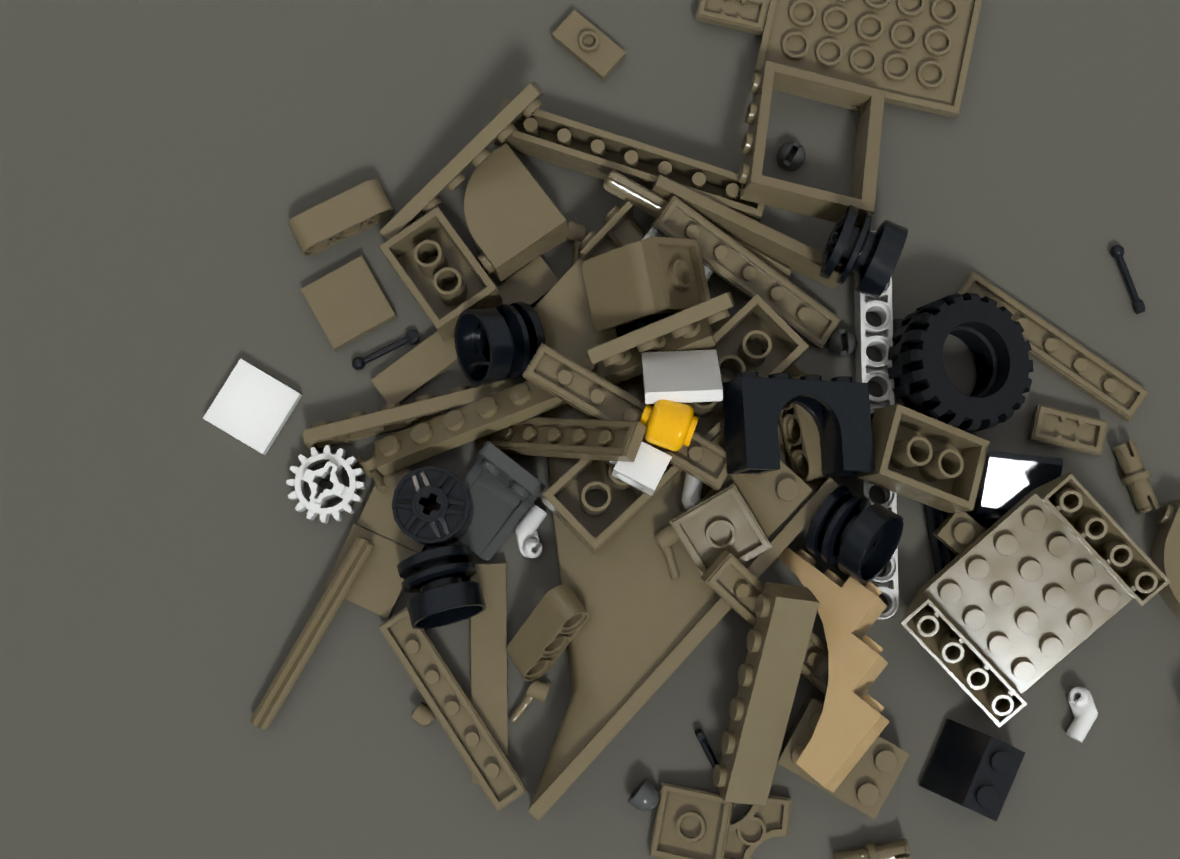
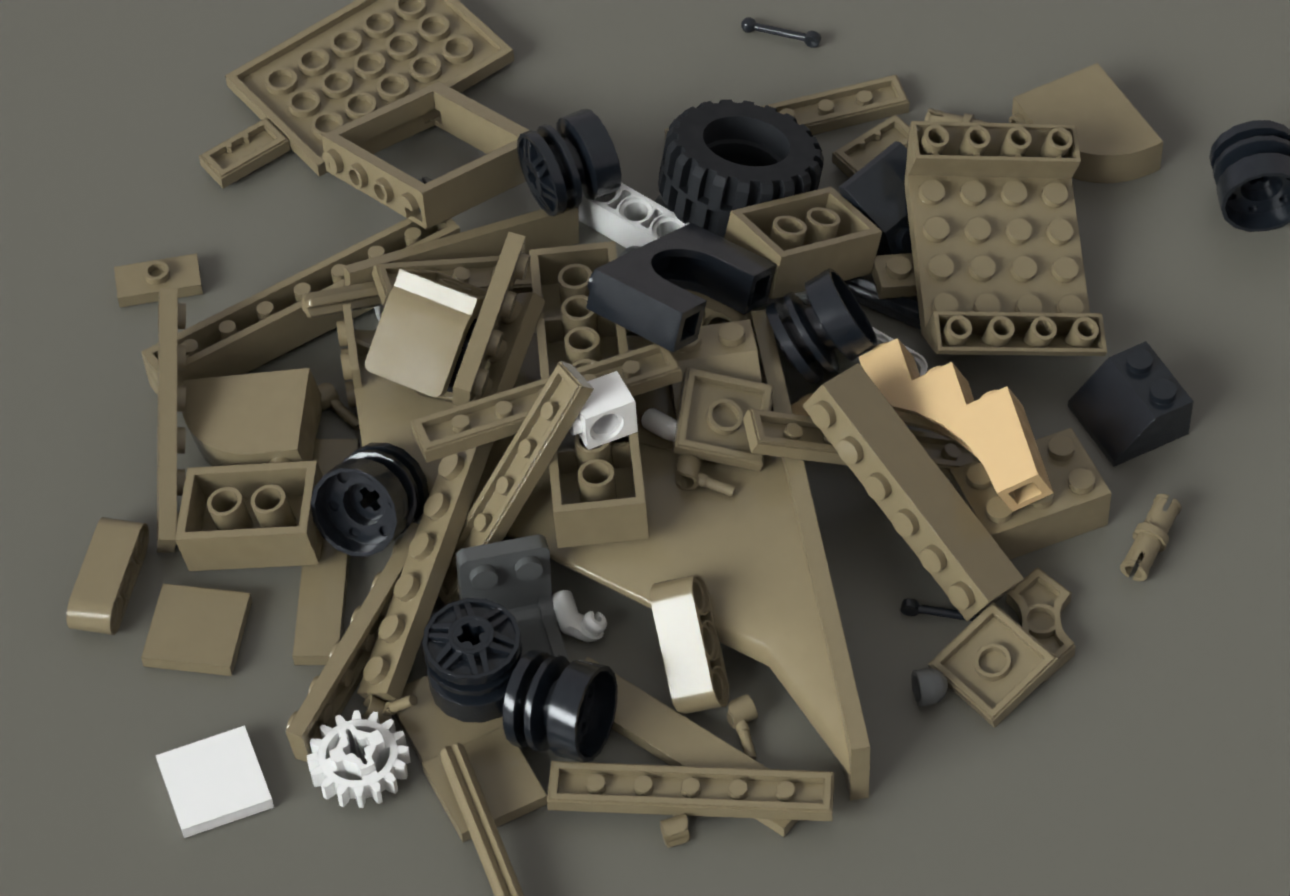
camera: 50 degrees left, 30 degrees down
black hinge [352,330,420,370] -> none
yellow head [640,400,699,452] -> none
white tile [641,349,723,404] -> none
white arm [1066,687,1098,743] -> none

